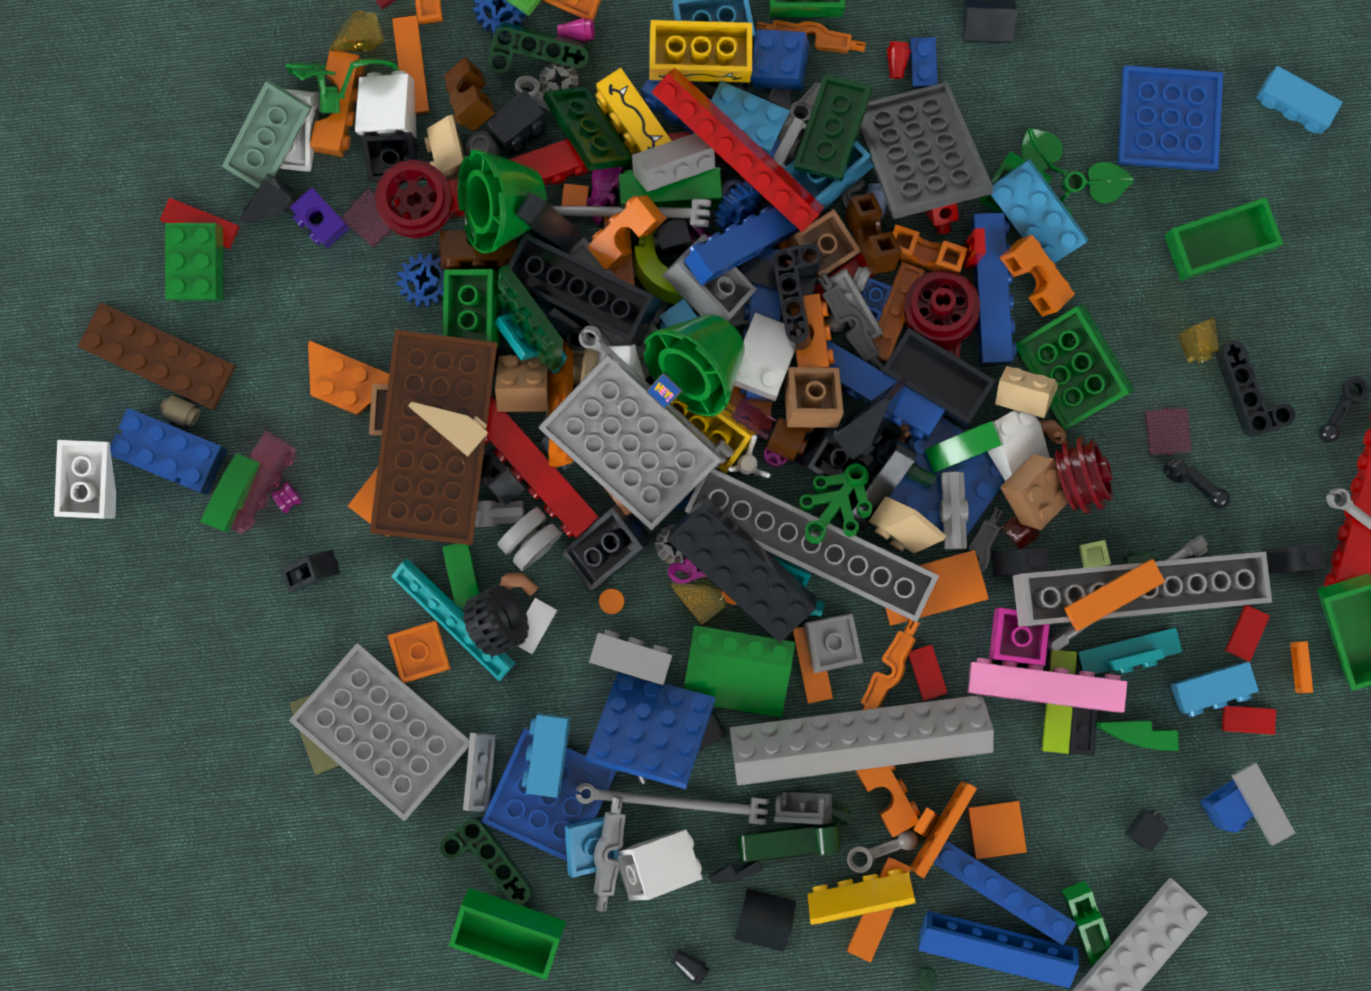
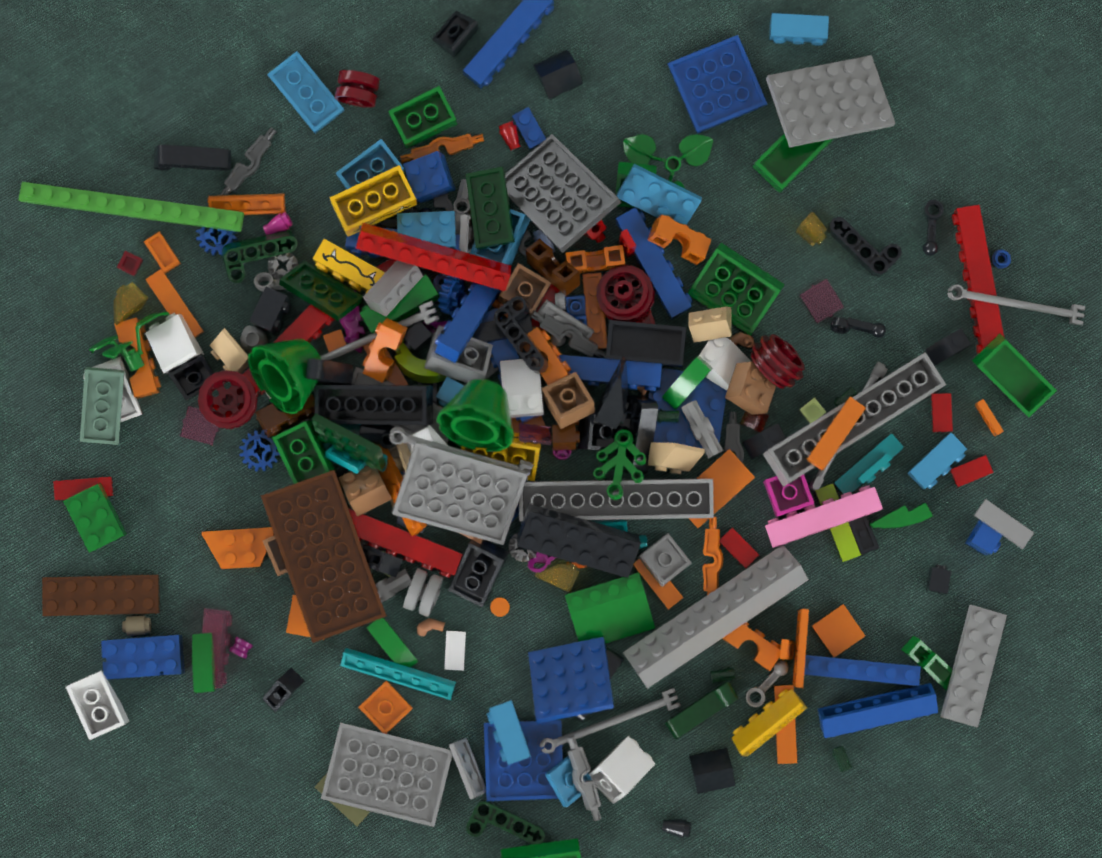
camera: 25 degrees left, 0 degrees up
black slope [240,173,295,223] -> none
dark purple brick [290,187,349,249] -> none
tan slope [408,402,488,457] -> none
reddish brown arch [444,56,495,132] -> none
black tyre [463,585,529,656] -> none
light grey brick [589,630,673,685] -> none
tile [646,373,683,410] -> none
black slope [708,860,763,883] -> none
white plant [729,435,770,478] -> none
dark grey hinge [774,792,832,824] -> none
none -> light grey plate [766,55,895,148]

